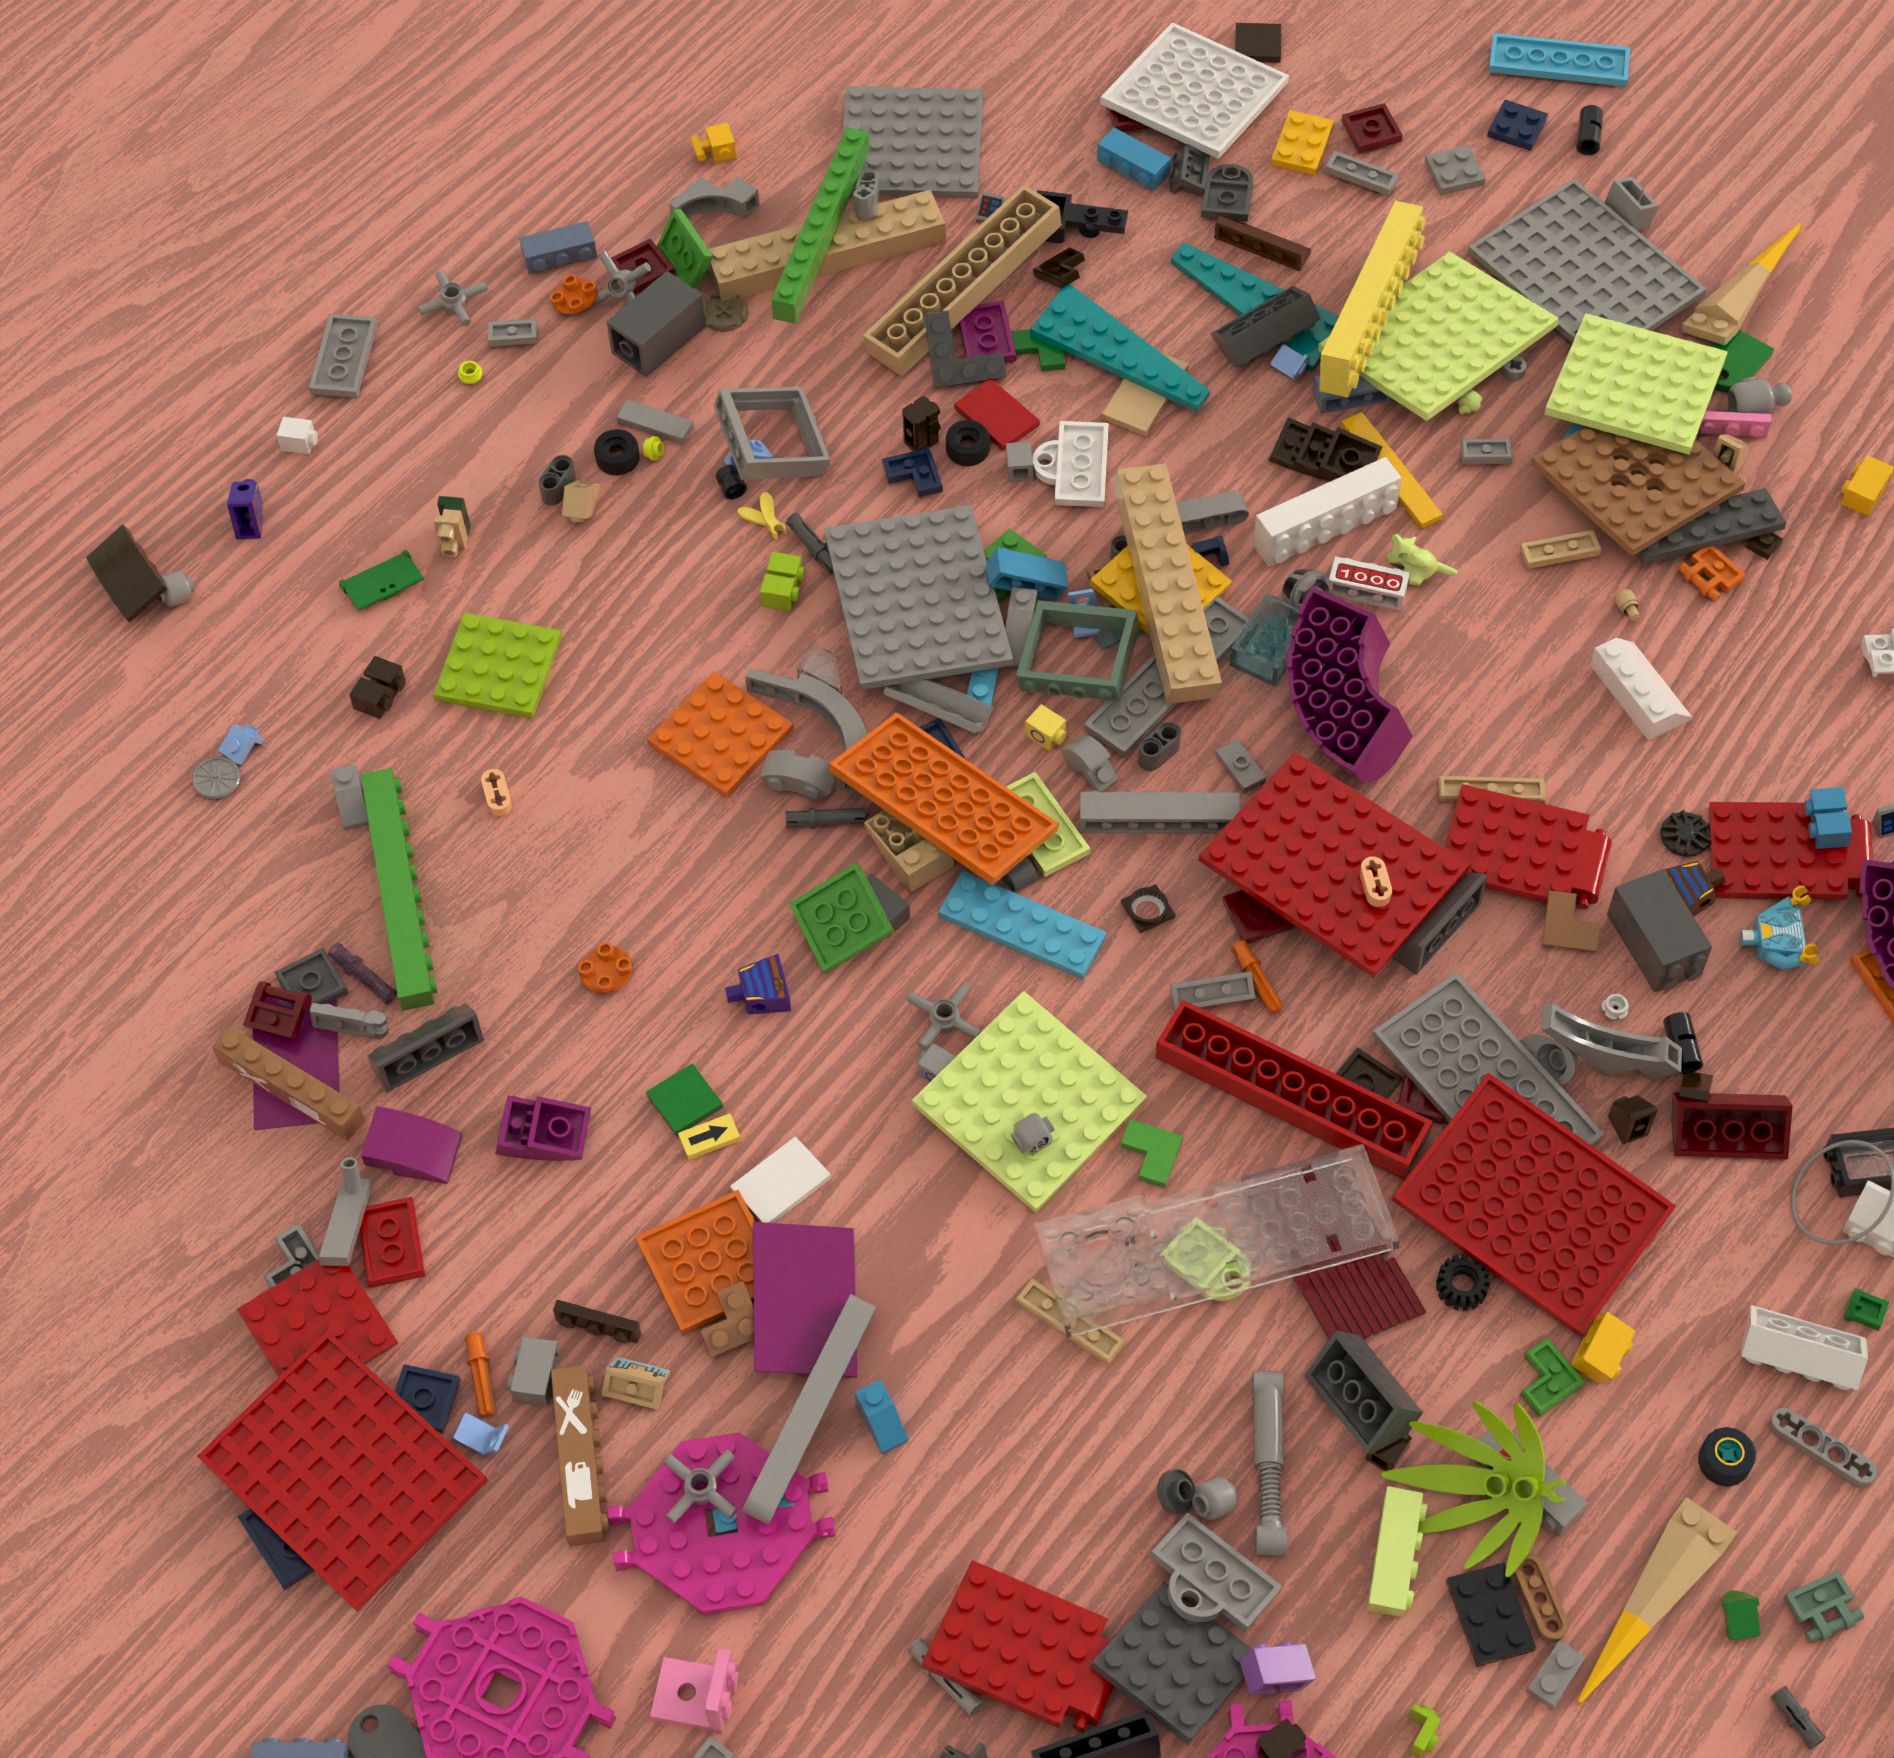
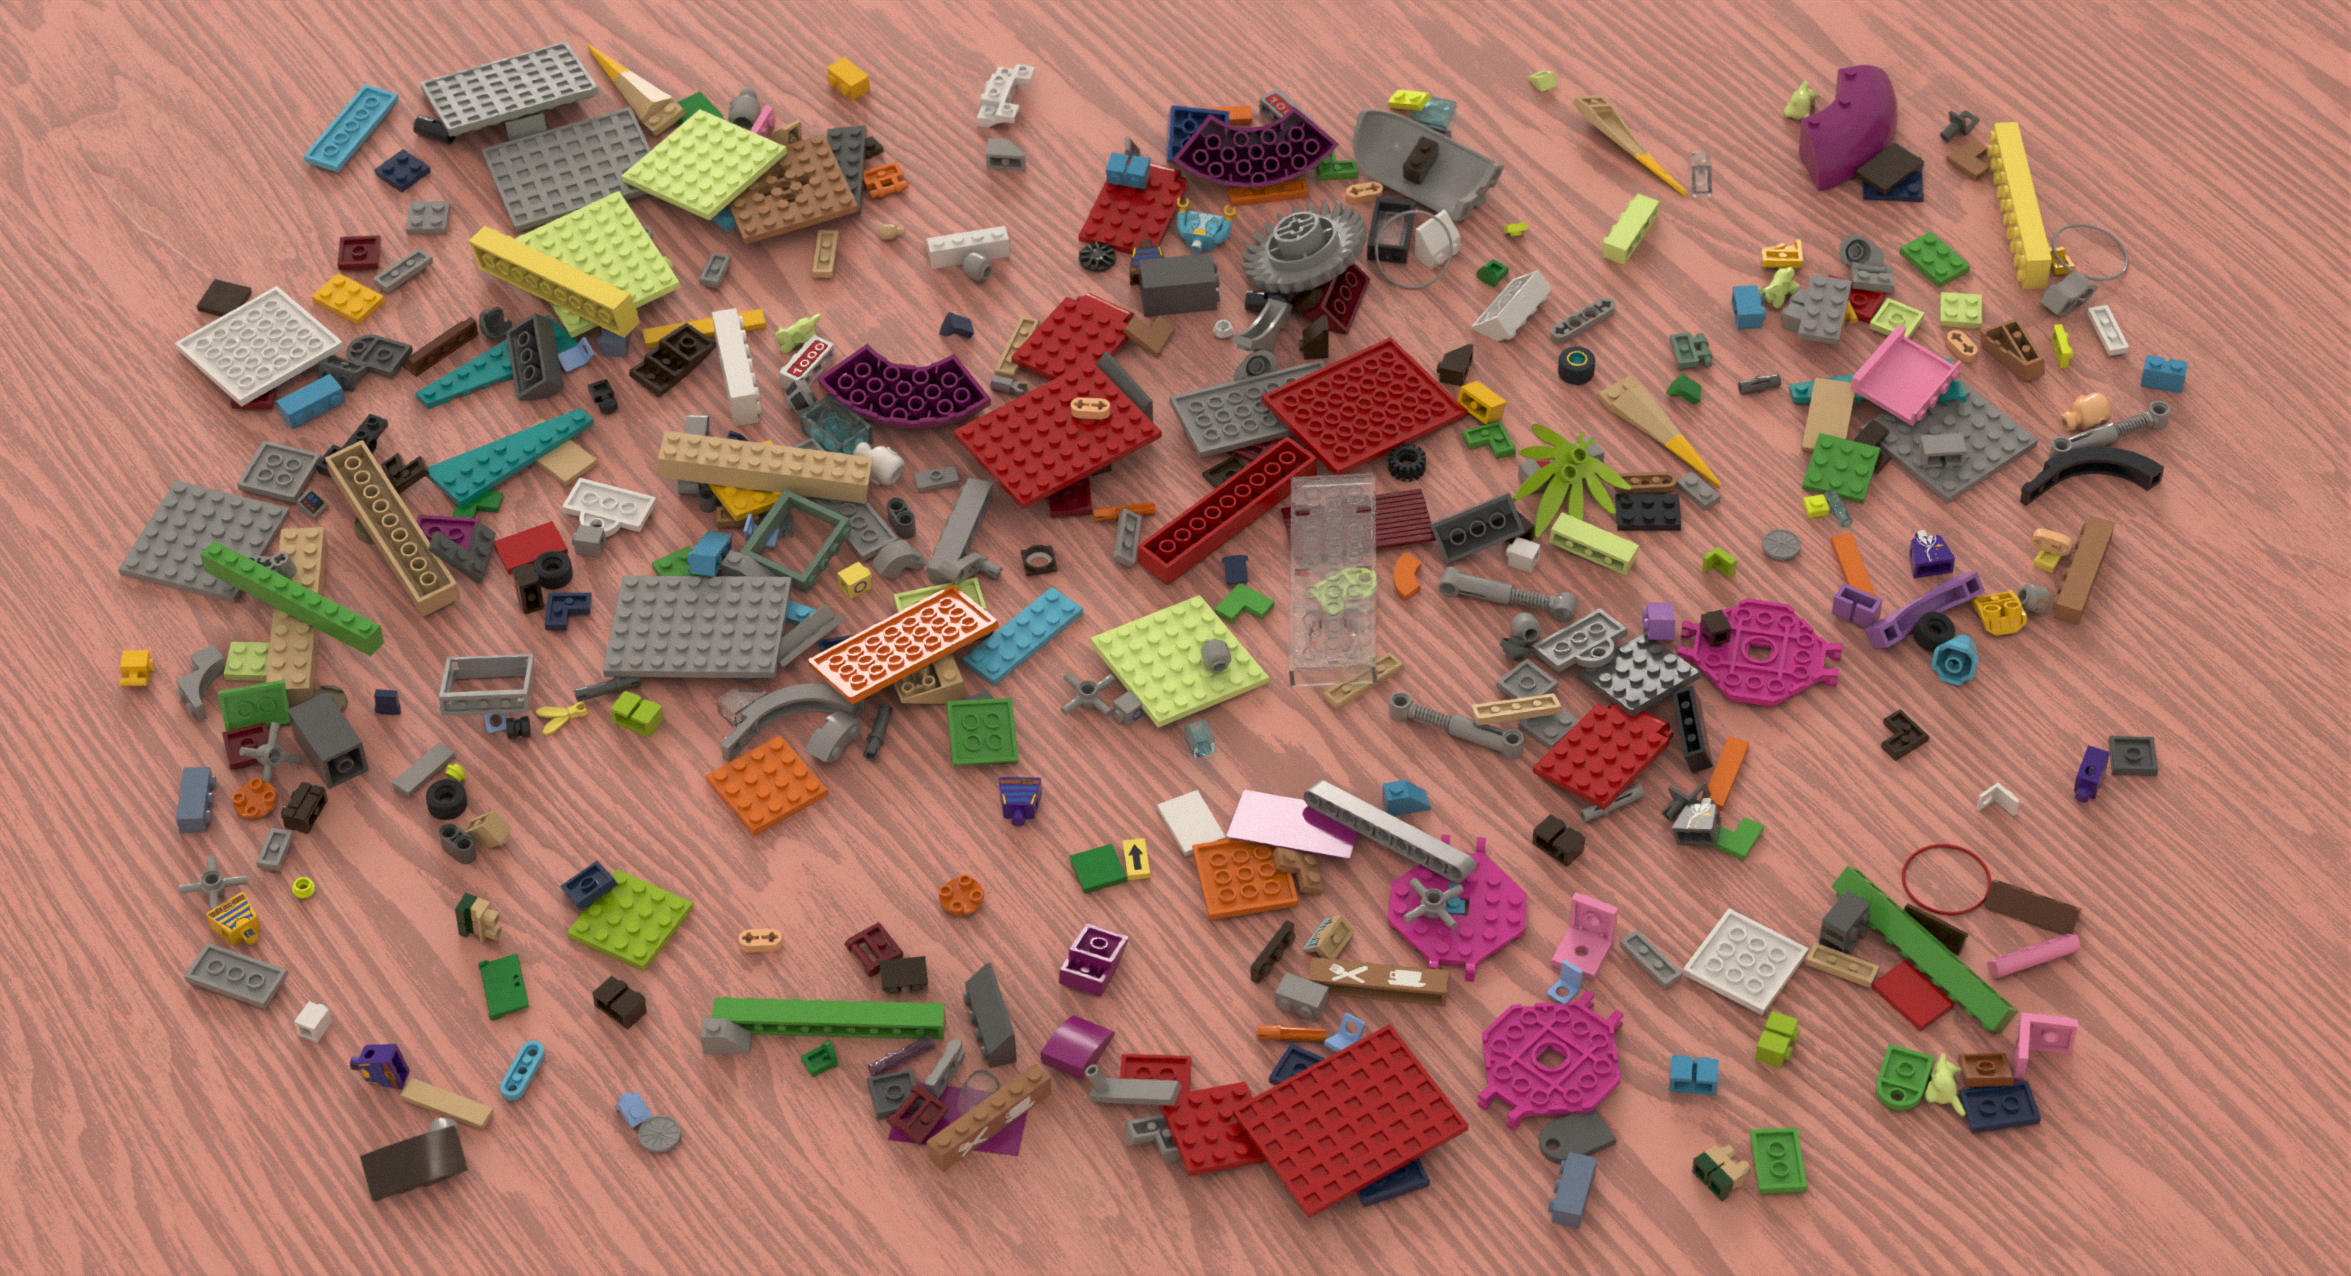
camera: 75 degrees left, 10 degrees down
none -> yellow torso [206,891,261,945]
none -> yellowish green plate [223,642,270,681]
none -> light grey plate [237,440,322,503]
none -> dark brown brick [281,782,328,834]
none -> dark blue tile [374,689,401,715]
none -> tan tile [400,1078,494,1130]
none -> light grey plate [420,41,599,136]
none -> dark grey hair [479,307,512,340]
none -> medium azure plate [500,1041,545,1101]
none -> dark blue plate [560,861,618,911]
none -> black plate [588,379,618,414]
none -> green tile [801,1041,838,1078]
none -> dark red plate [845,922,904,977]
none -> white piece [853,442,905,486]
none -> dark brown piece [879,956,928,993]
none -> light grey beam [938,552,1003,584]
none -> dark blue tile [939,312,974,338]
none -> clear cap [956,1070,1000,1115]
none -> light grey head [962,252,993,281]
none -> light grey slope [986,138,1026,171]
none -> light grey bar [990,375,1028,397]
none -> clear light blue brick [1185,719,1215,758]
none -> dark blue tile [1222,555,1248,584]
none -> light grey gear [1241,200,1367,294]
none -> light grey piece [1389,691,1524,760]
none -> orange tile [1393,551,1421,601]
none -> dark brown slope [1437,344,1474,386]
none -> tan plate [1470,693,1561,726]
none -> light grey plate [1496,659,1558,699]
none -> white brick [1506,537,1540,573]
none -> light grey plate [1518,708,1580,750]
none -> dark brown piece [1532,814,1585,867]
none -> light blue bracket [1547,960,1583,1005]

